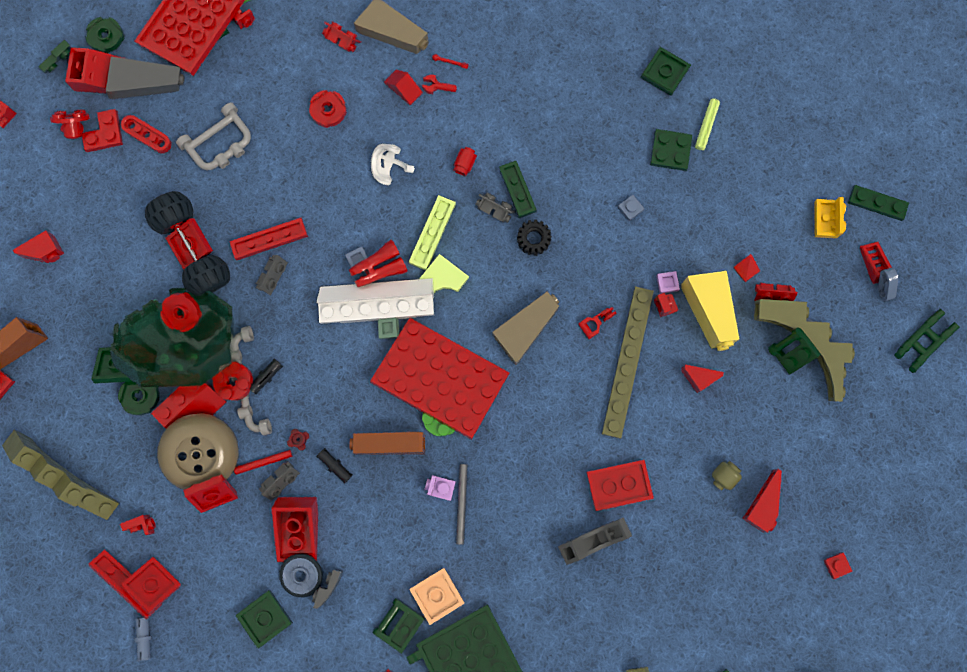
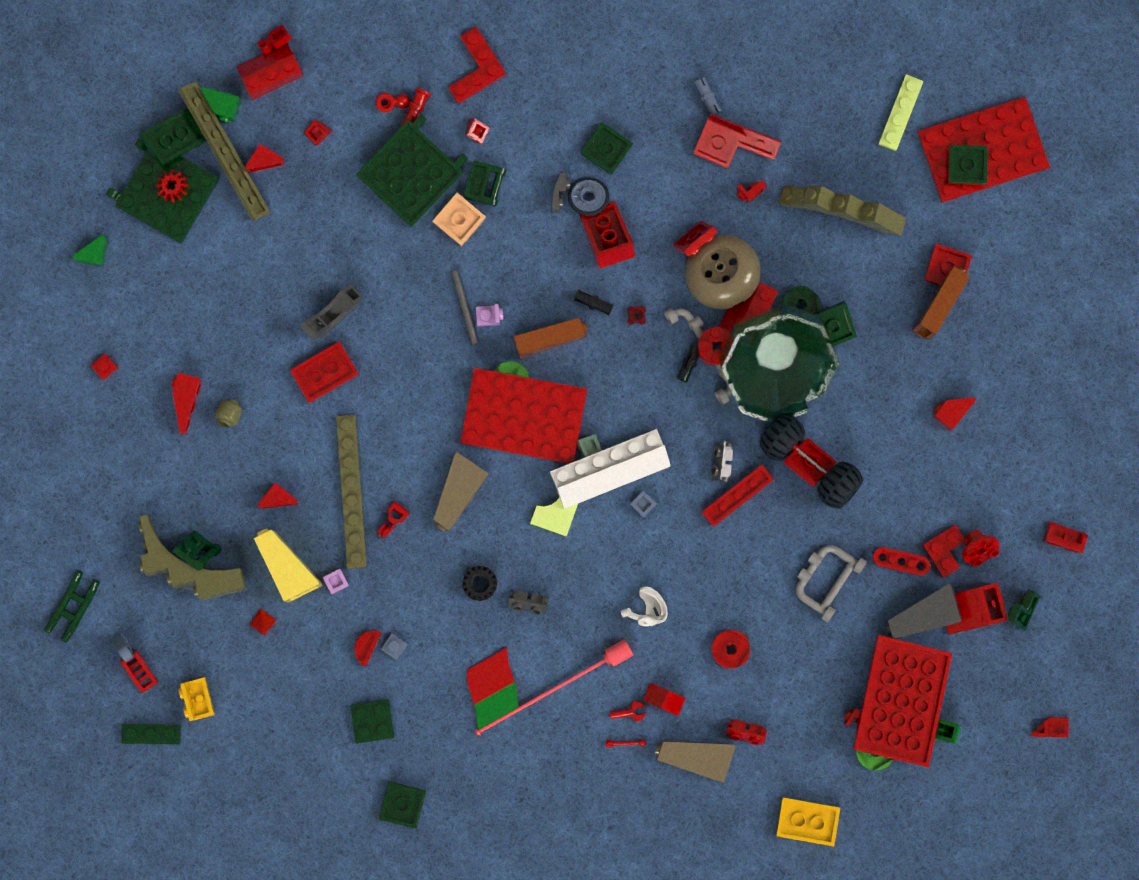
camera: 160 degrees right, 5 degrees up
dark green plate [85,17,124,54] -> none
red plate [161,292,202,332] -> none
red bar [234,450,293,475] -> none
dark grey hinge [259,461,300,501] -> none
red piece [349,239,408,287] -> none
yellowish green plate [409,195,456,270] -> none
red brick [453,147,477,176] -> none
dark green plate [499,160,537,218] -> none
red bracket [654,293,678,318] -> none
yellowish green axle [695,99,720,151] -> none
red hinge [754,283,798,301] -> none
none -> red plate [354,630,382,667]
none -> flag [467,639,634,736]

